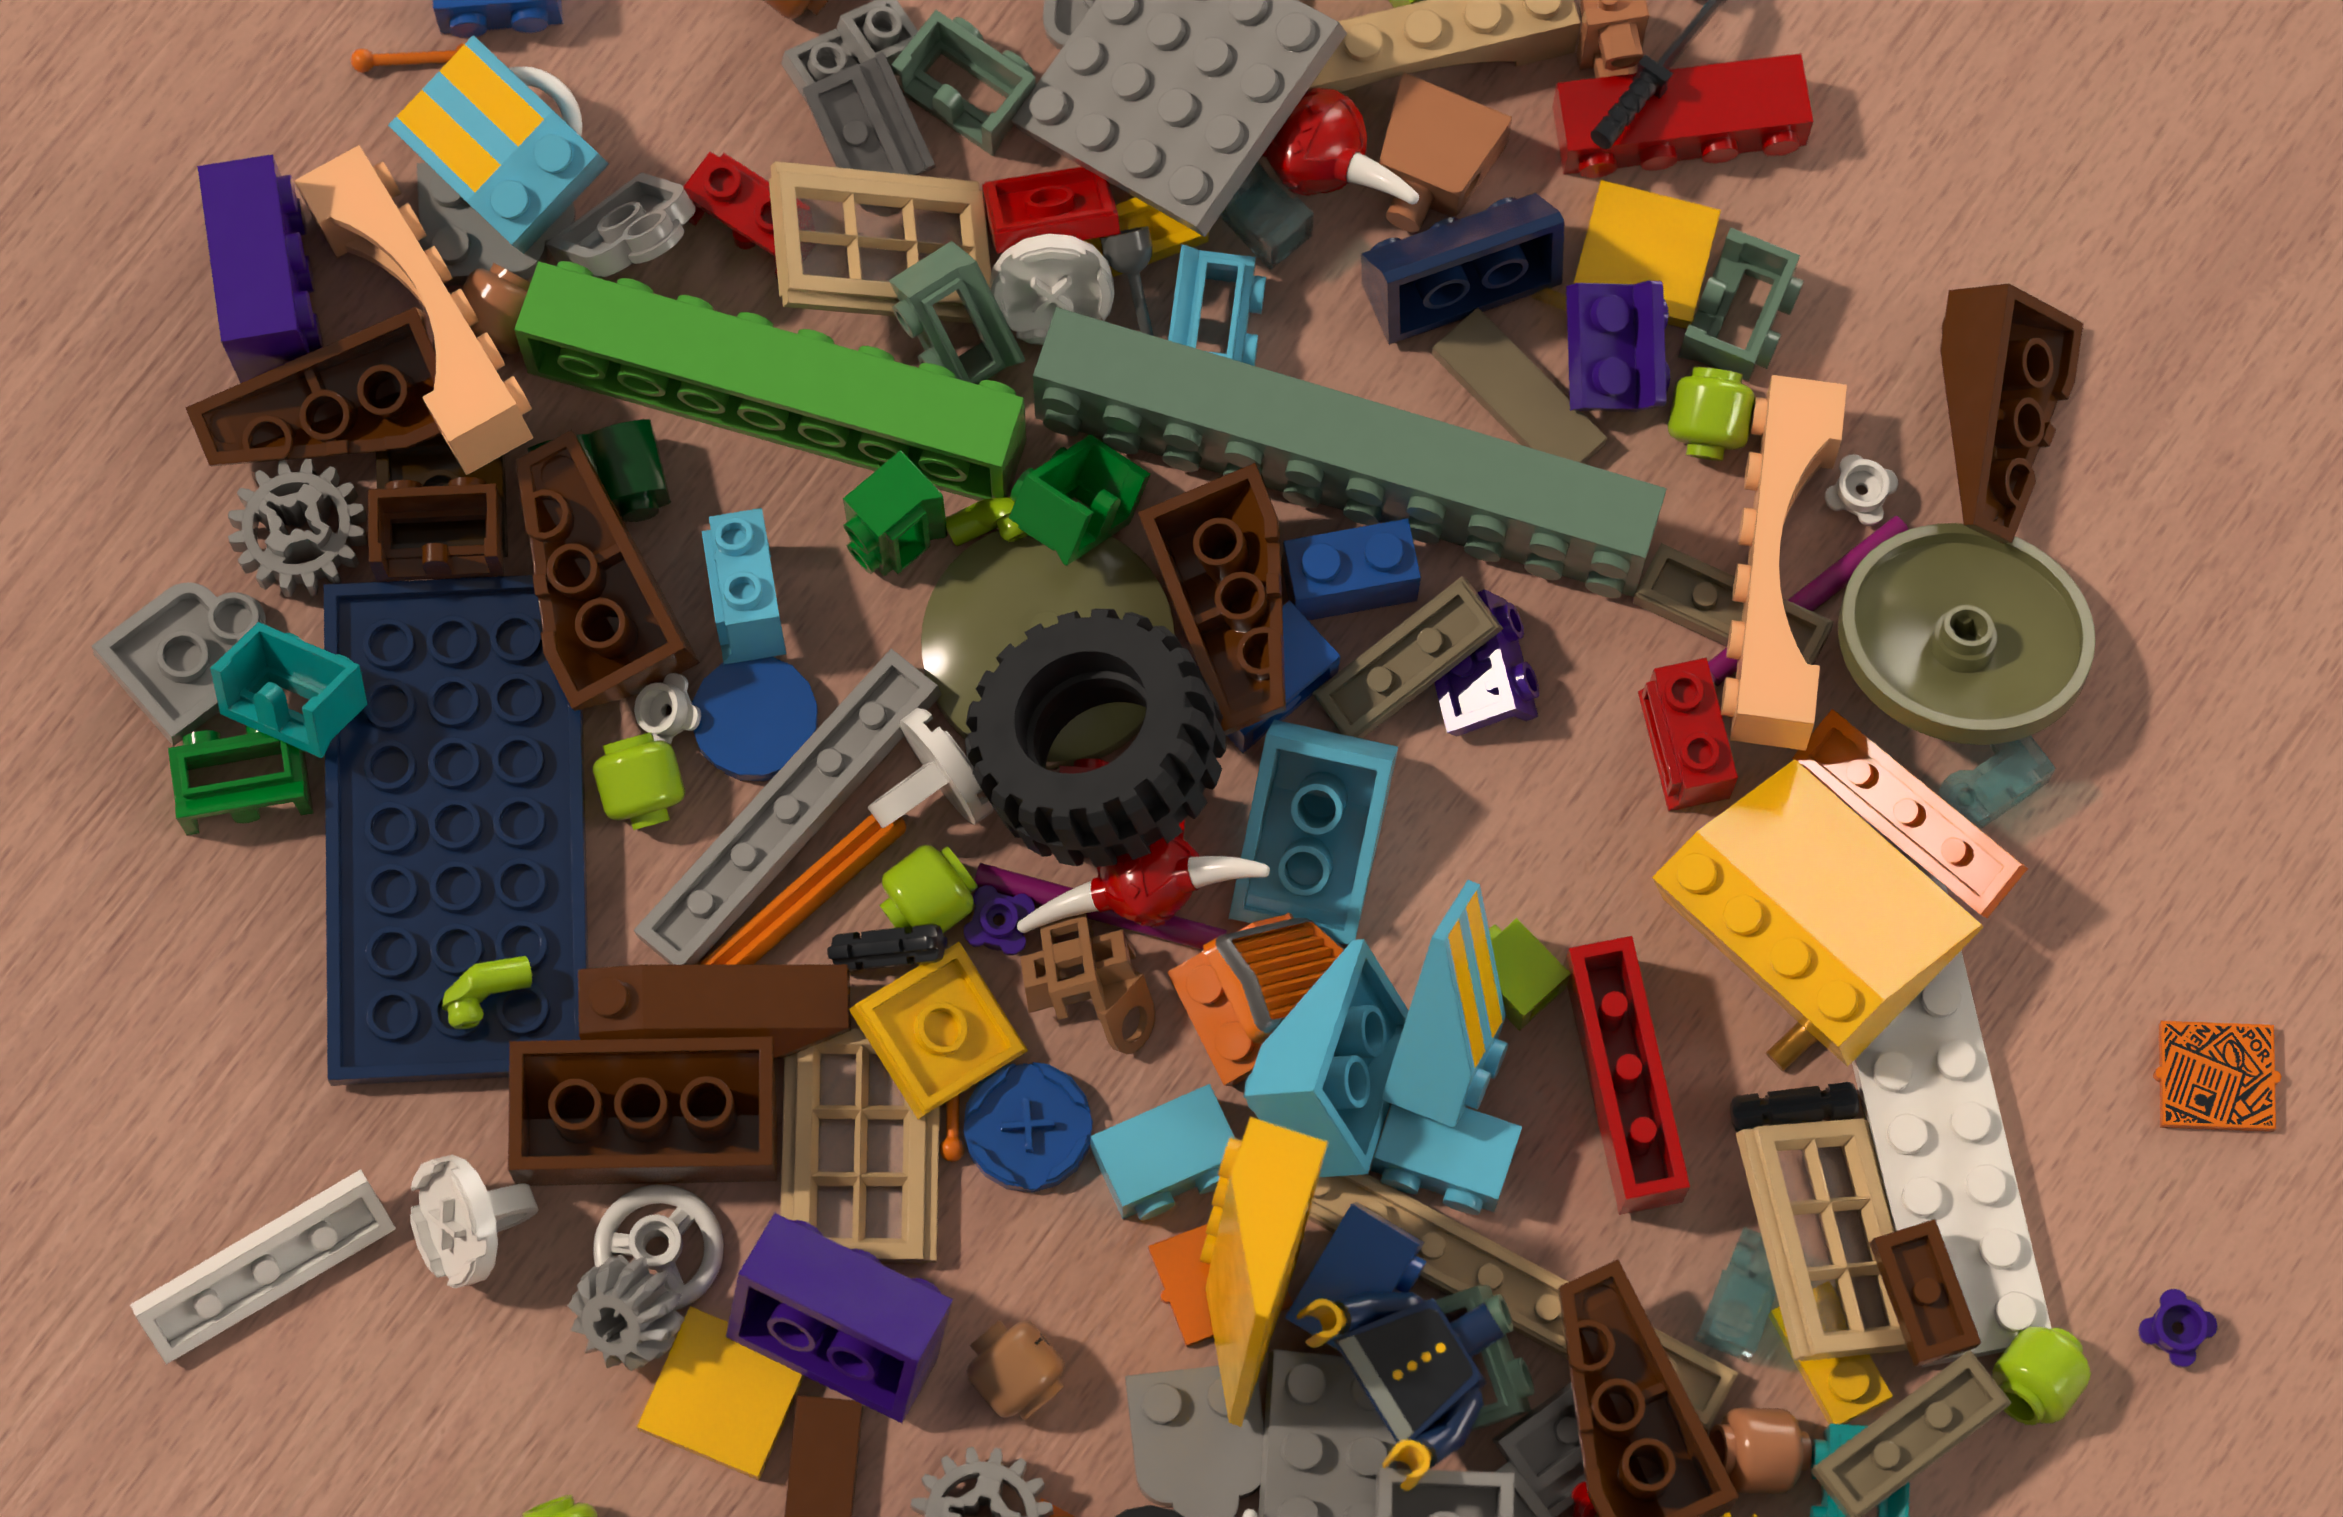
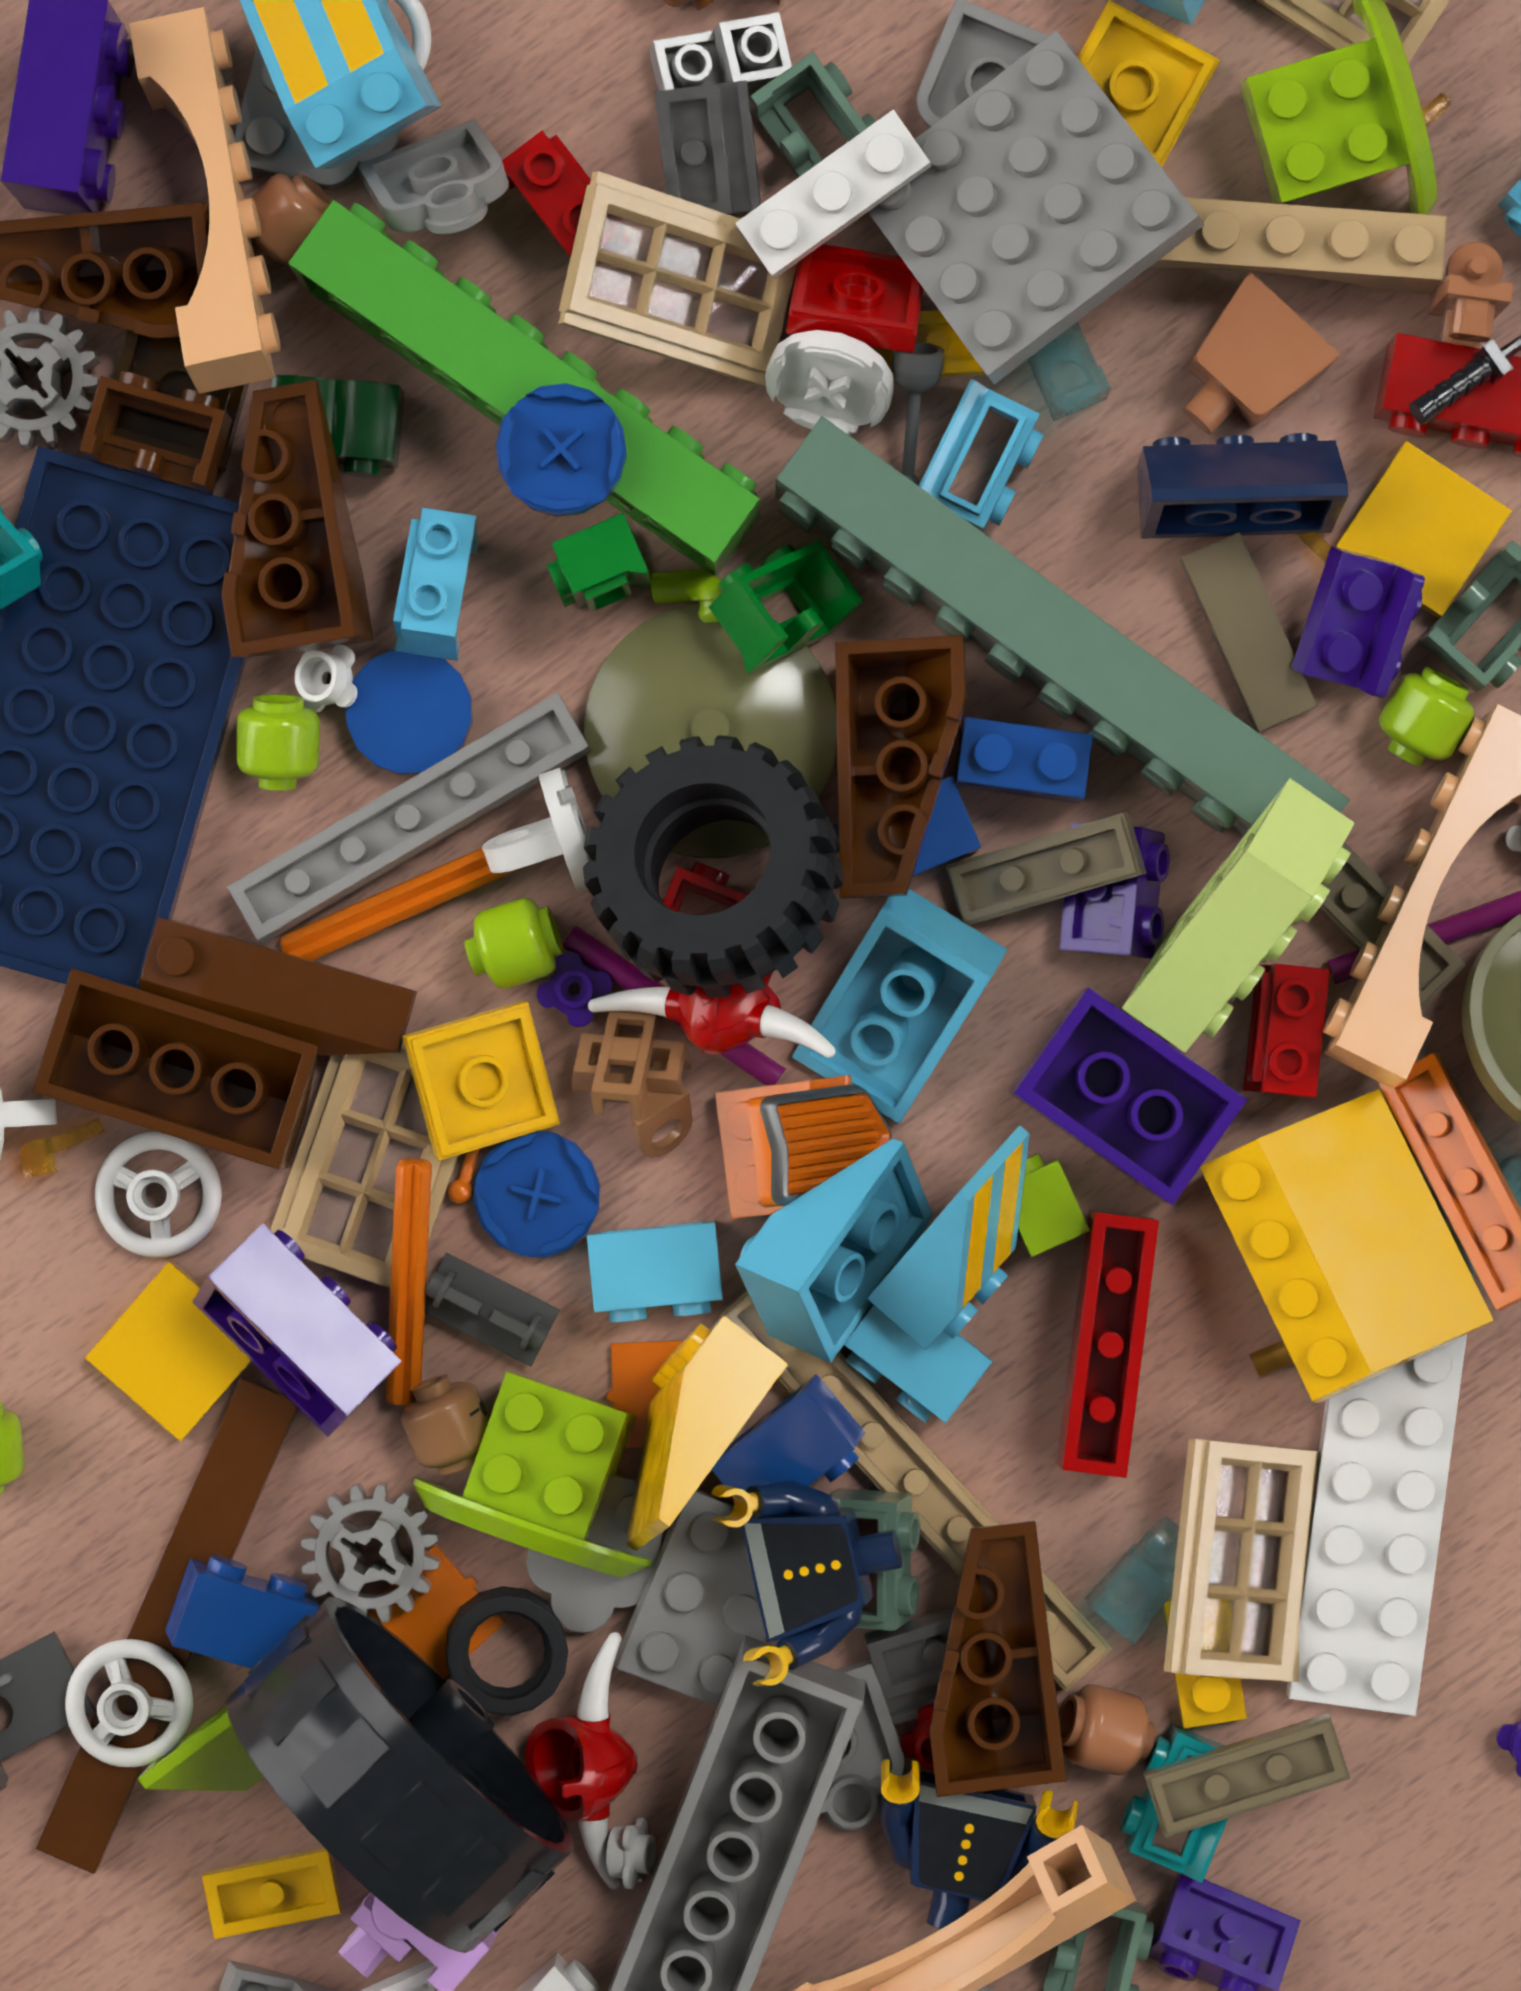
camera: 20 degrees right, 15 degrees up
lime arm [442,956,532,1030] -> none
light grey gear [567,1254,685,1371] -> none
black axle [827,923,948,971] -> none
sand green window [889,241,1026,385] -> none
red helmet [1262,88,1419,204] -> none
black axle [1730,1082,1859,1132] -> none
reddish brown plate [1869,1219,1981,1367] -> none
lime head [1991,1327,2091,1425] -> none
none -> clear yellow hand [19,1118,105,1177]
none -> orange axle [385,1158,432,1406]
none -> lime piece [413,1371,653,1578]
none -> dark grey hinge [425,1252,560,1367]
none -> blue tile [496,383,627,517]
none -> white plate [735,109,931,279]
none -> dark purple brick [1009,987,1247,1205]
none -> yellowish green brick [1122,778,1355,1053]

